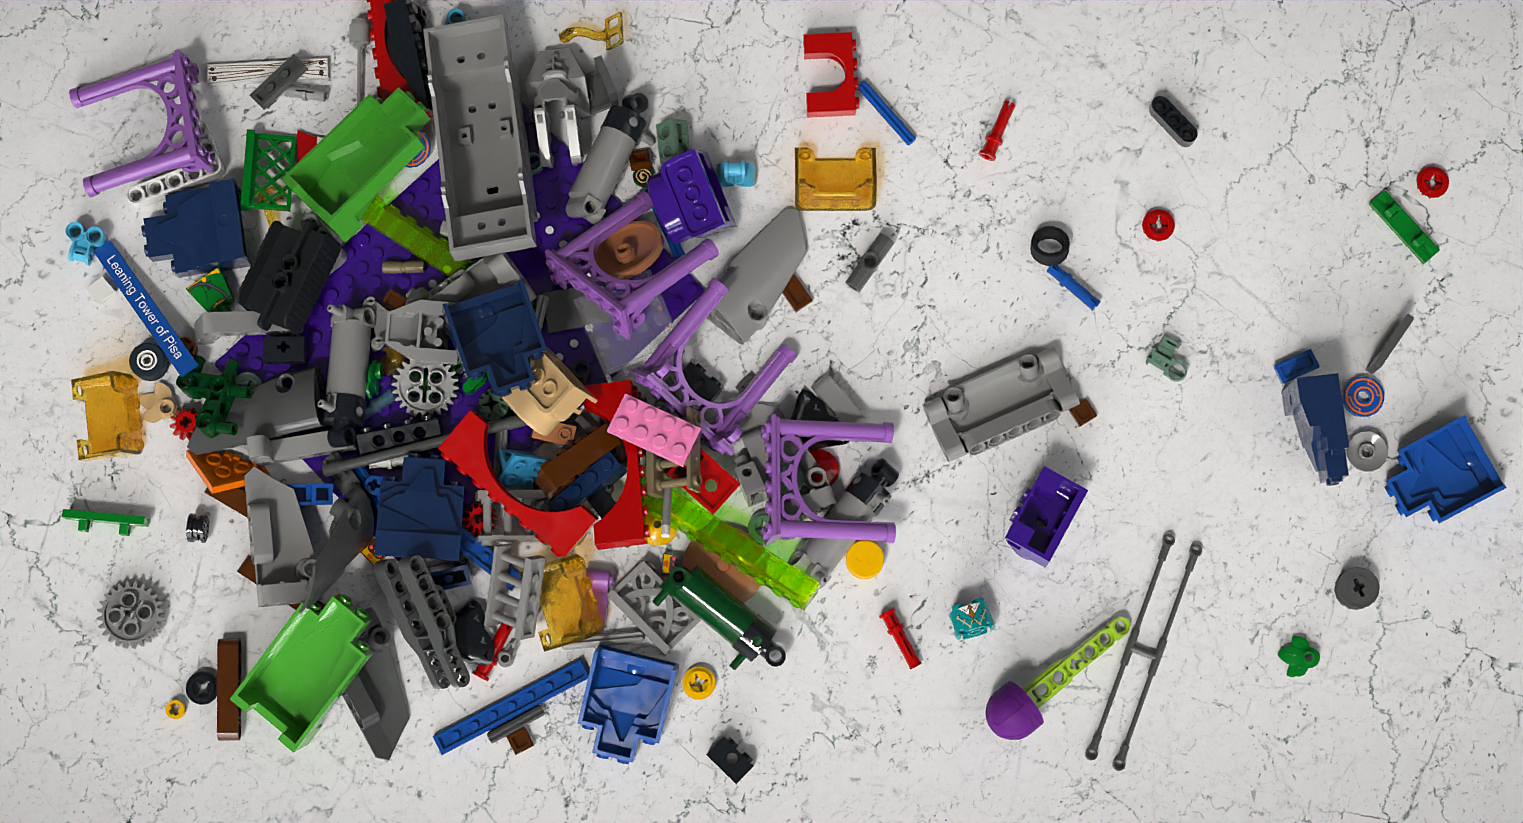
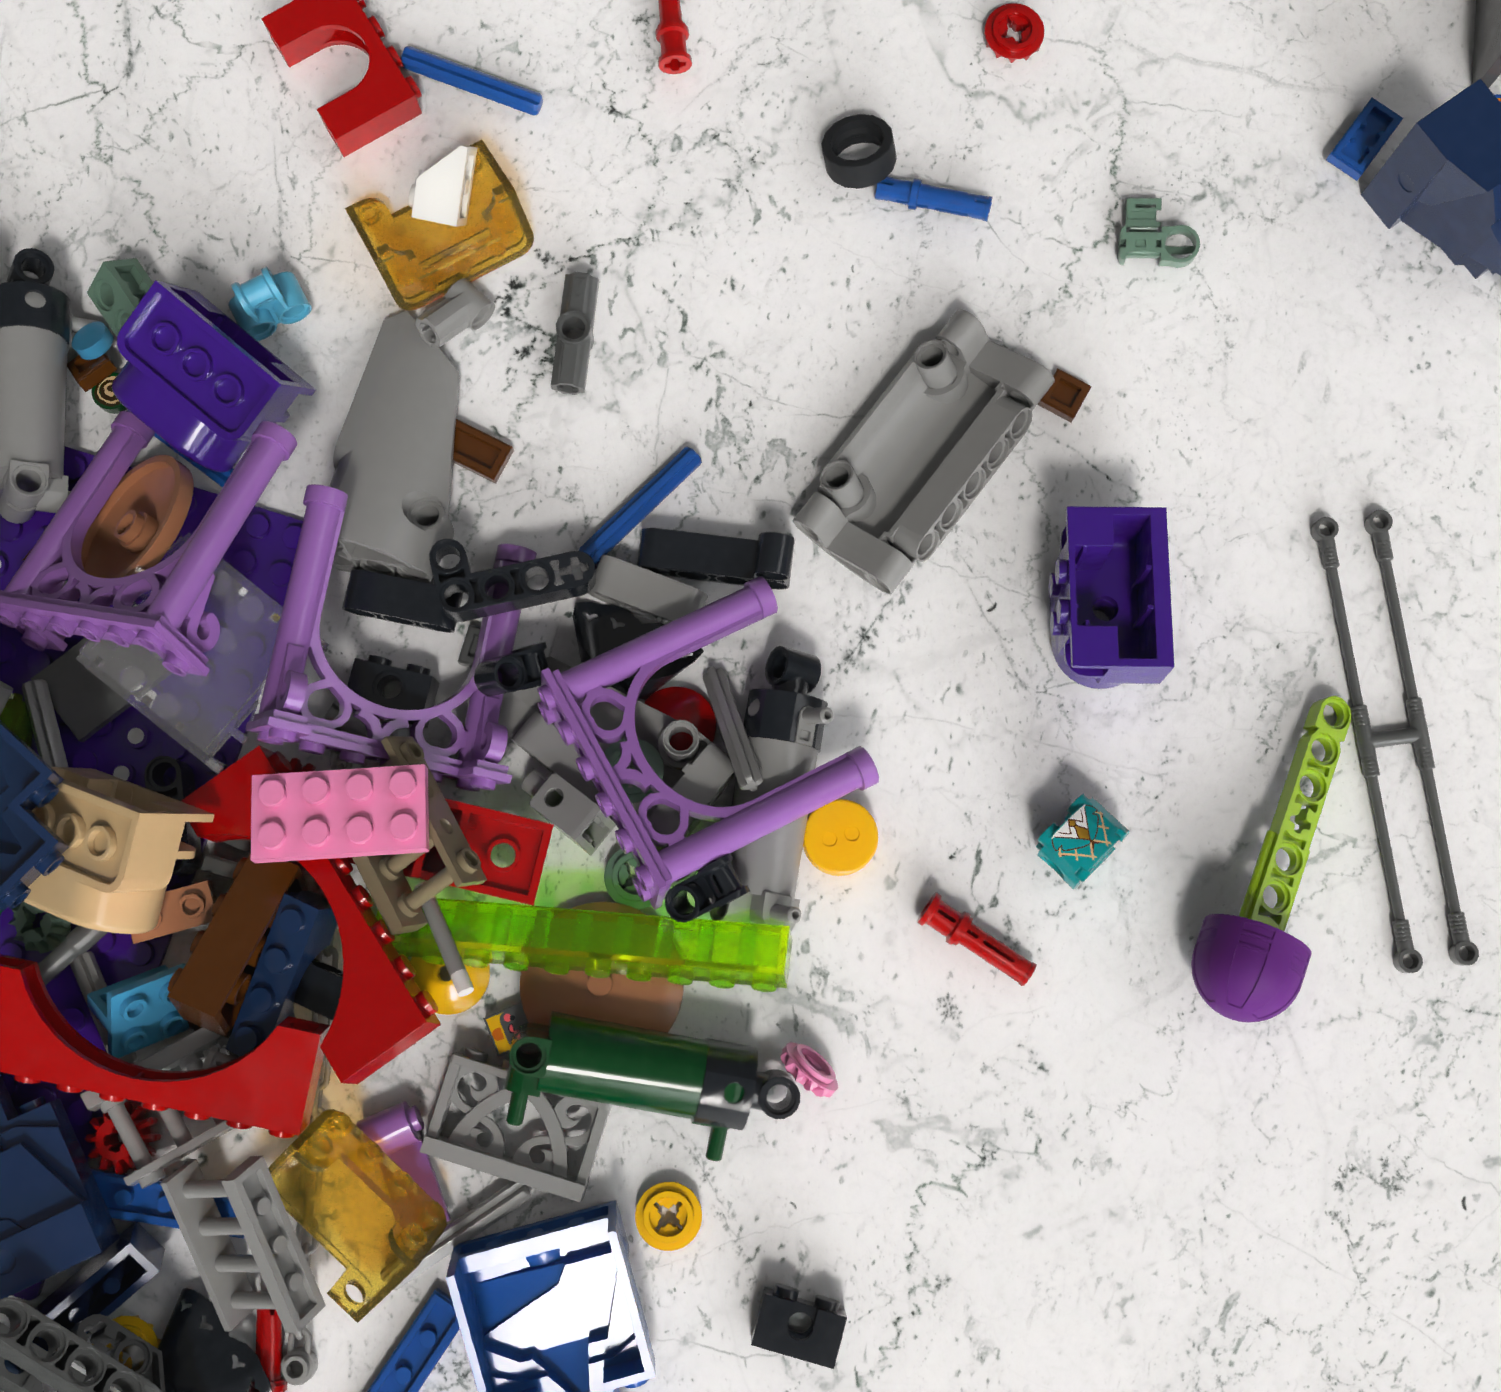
camera: 30 degrees left, 0 degrees up
none -> dark azure tile [71,321,114,360]
none -> black beam [342,569,463,633]
none -> white slope [408,146,478,227]
none -> light grey piece [415,278,495,347]
none -> black beam [429,539,596,622]
none -> black piece [474,641,549,696]
none -> blue axle [579,447,702,565]
none -> black beam [637,528,795,590]
none -> black piece [665,853,750,923]
none -> light grey axle [703,666,763,792]
none -> bright pink gear [780,1042,838,1097]

